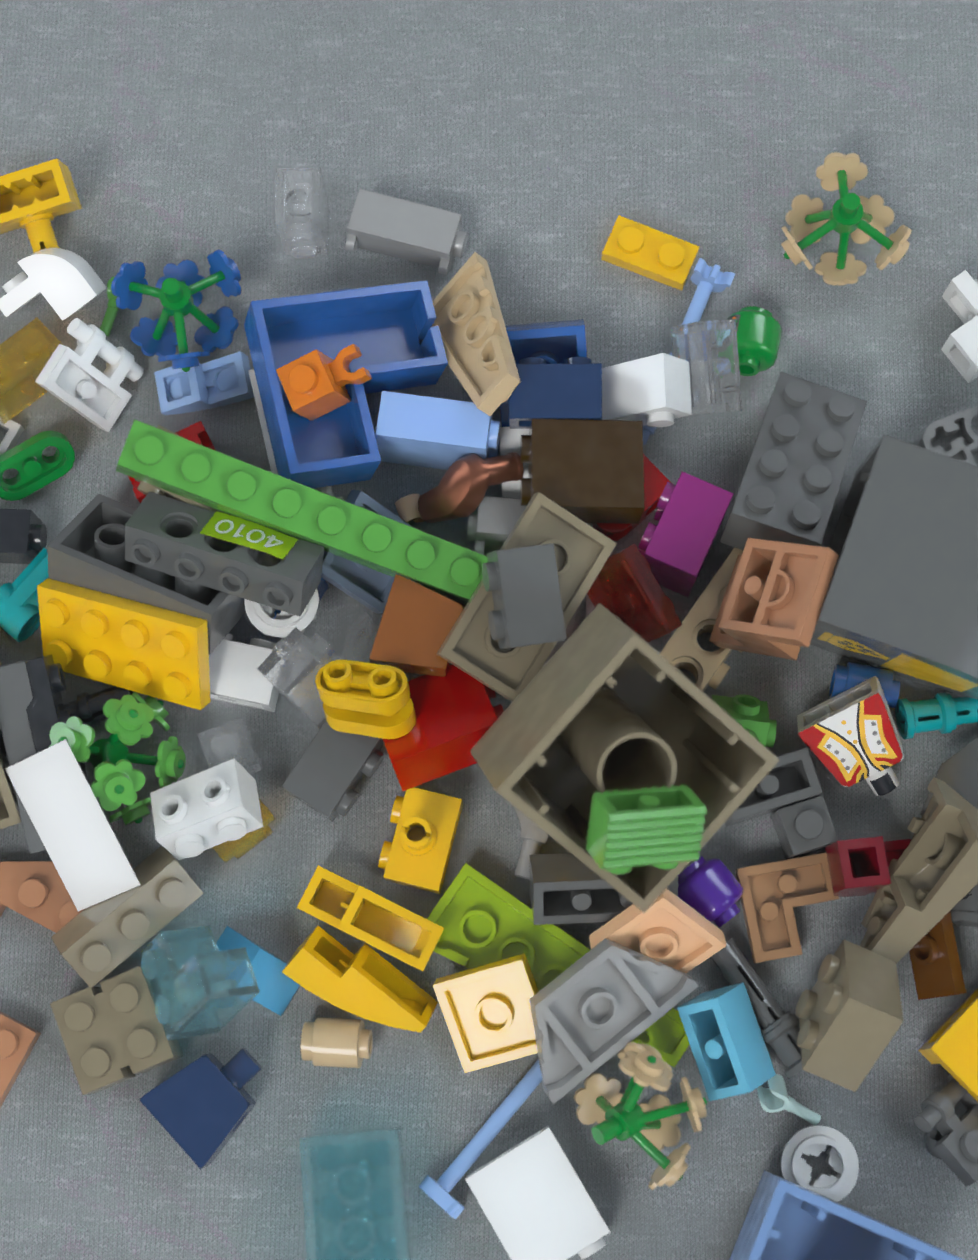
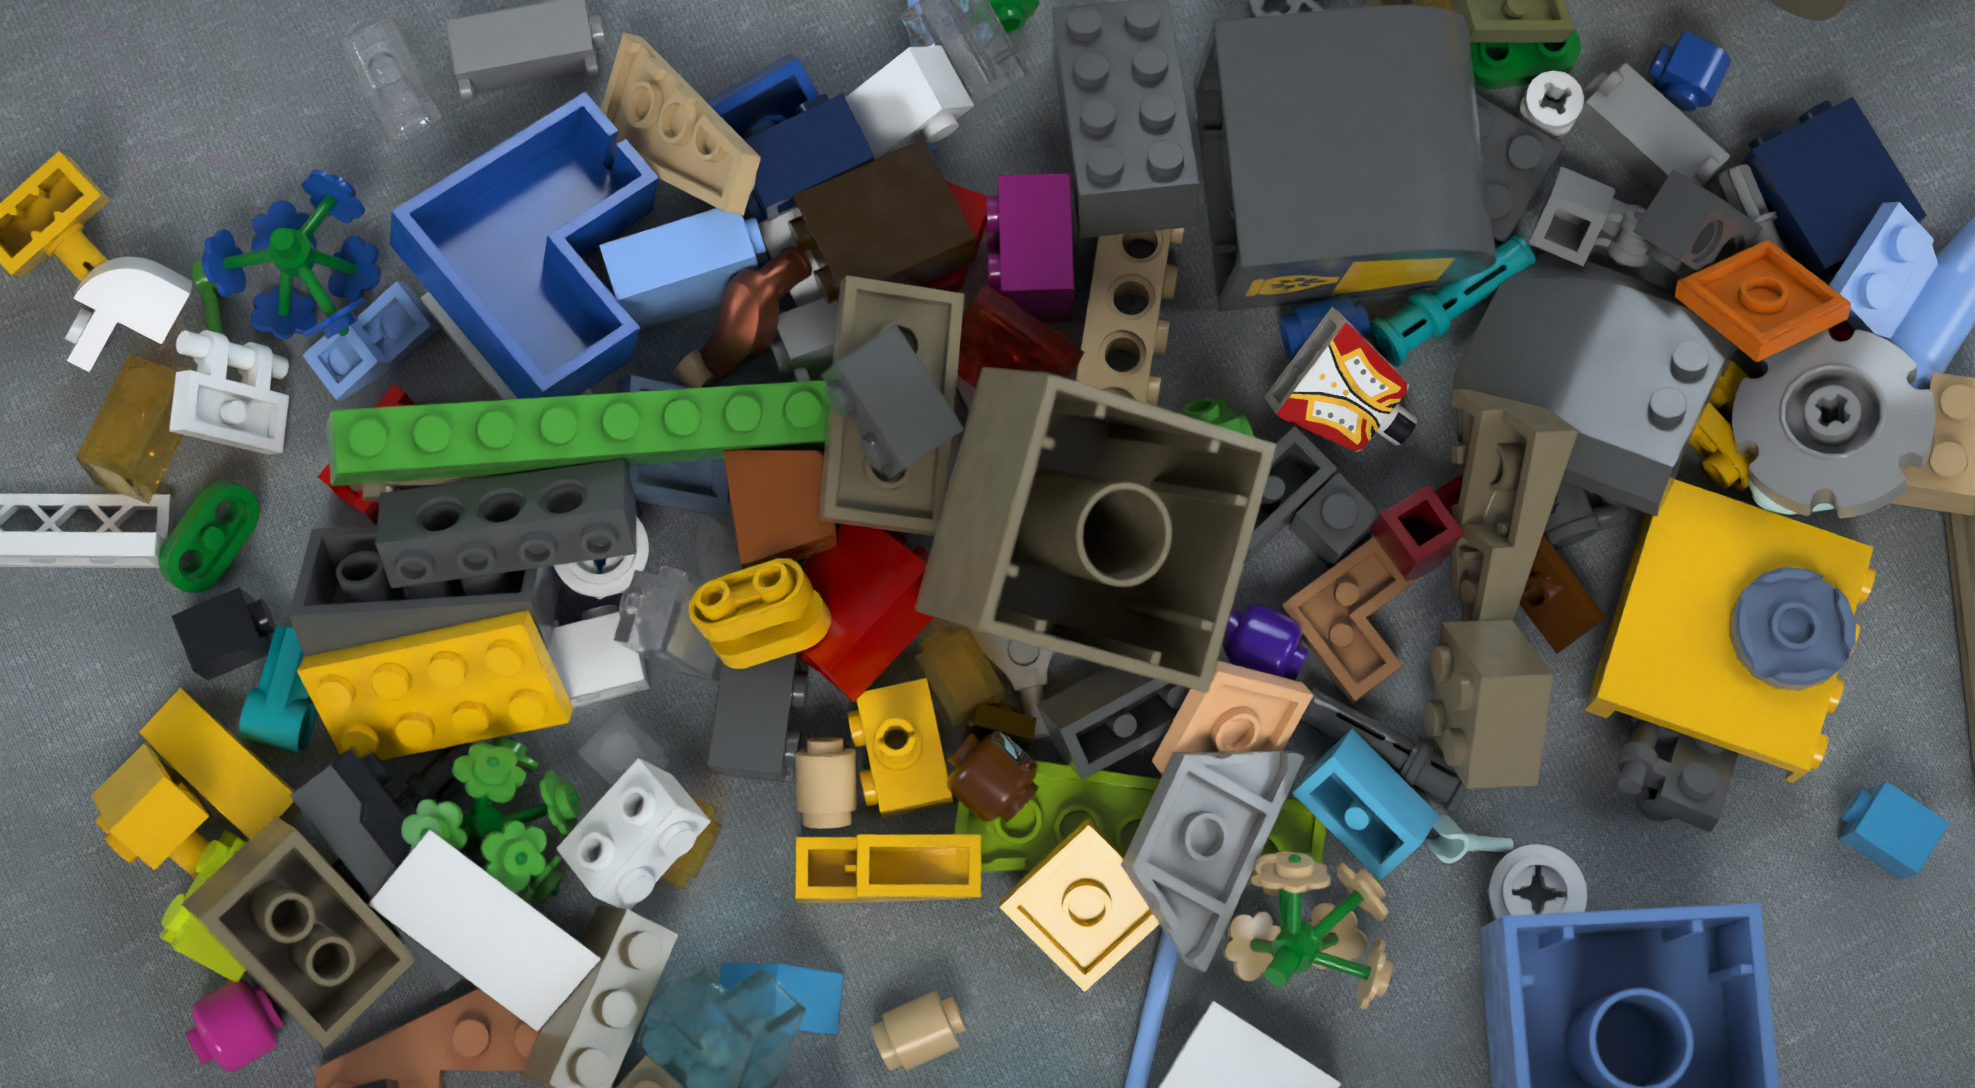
camera: 30 degrees left, 0 degrees up
lime sticker [200,511,298,559] -> none
orange brick [276,344,372,421] -> none
yellow slope [282,925,438,1033] -> none
bright green brick [586,784,707,874] -> none
nougat bracket [709,538,839,660] -> none
none -> tan brick [795,736,857,828]
none -> clear yellow brick [915,627,1004,728]
none -> reddish brown head [947,731,1039,823]
none -> dark brown plate [962,703,1037,752]

